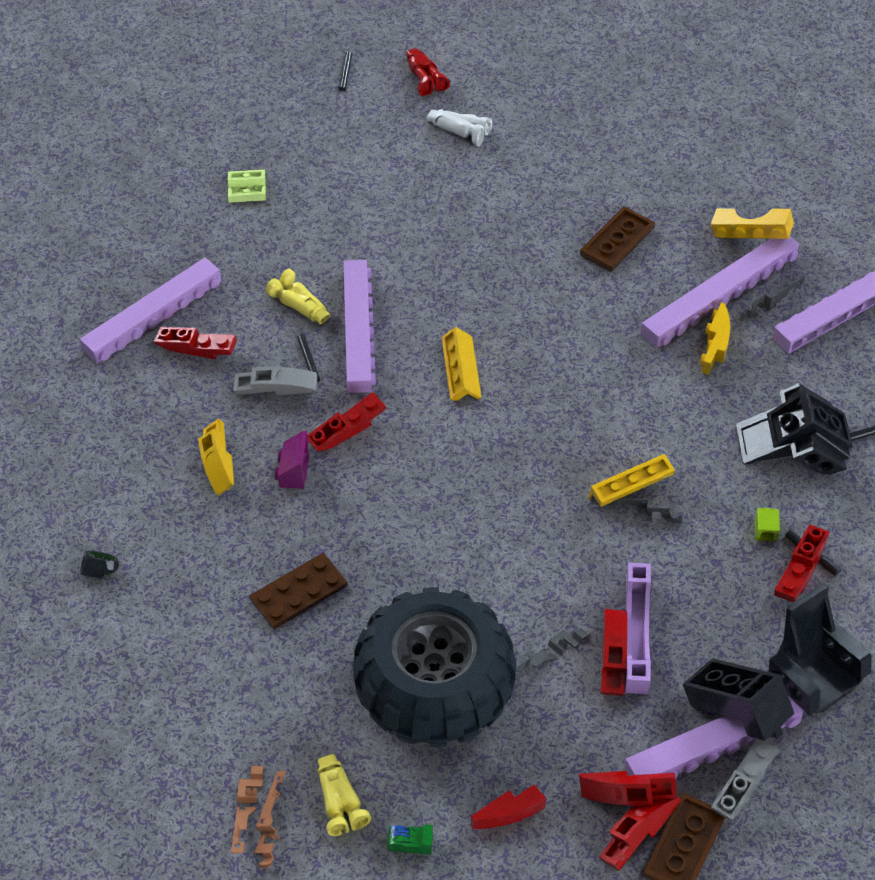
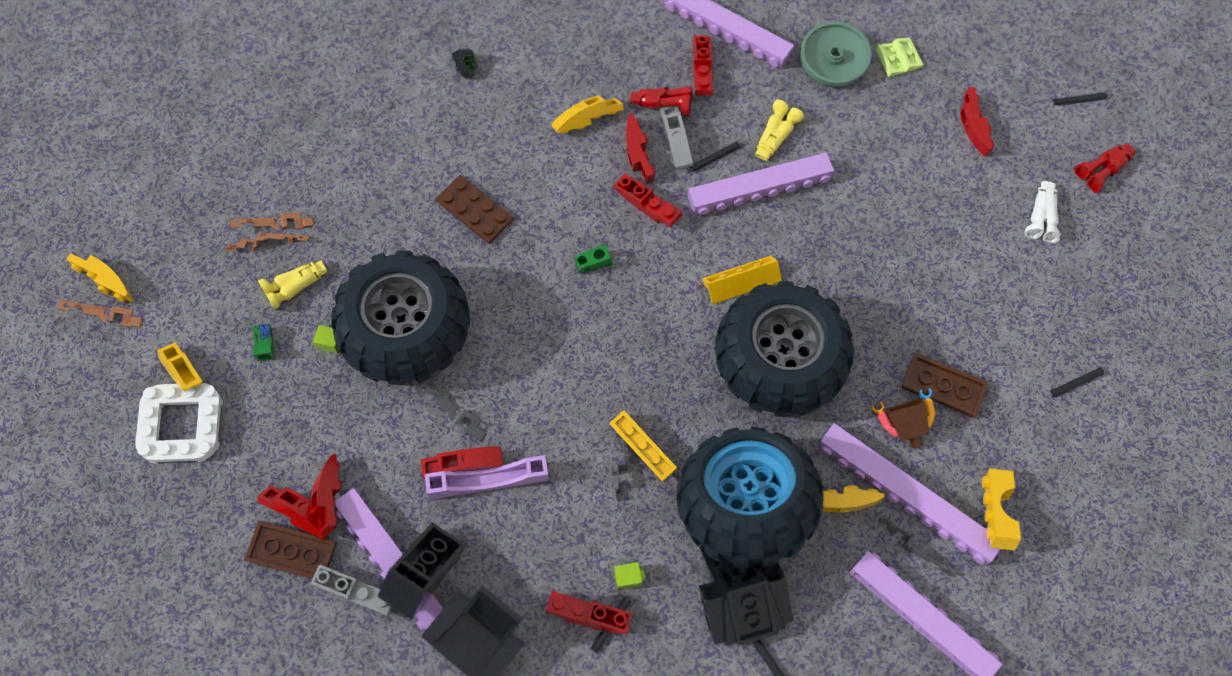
camera: 75 degrees right, 15 degrees up
magenta slope [275,431,310,489] -> none
red slope [471,784,546,829] -> none
none -> lime brick [313,325,339,354]
none -> green leg [574,244,613,274]
none -> red slope [626,113,656,184]
none -> red piece [630,86,693,116]
none -> black wheel [677,427,824,568]
none -> black wheel [715,281,854,417]
none -> sand green dish [800,21,871,86]
none -> reddish brown torso [872,388,936,448]
none -> red slope [959,87,994,157]
none -> black bar [1050,367,1104,397]

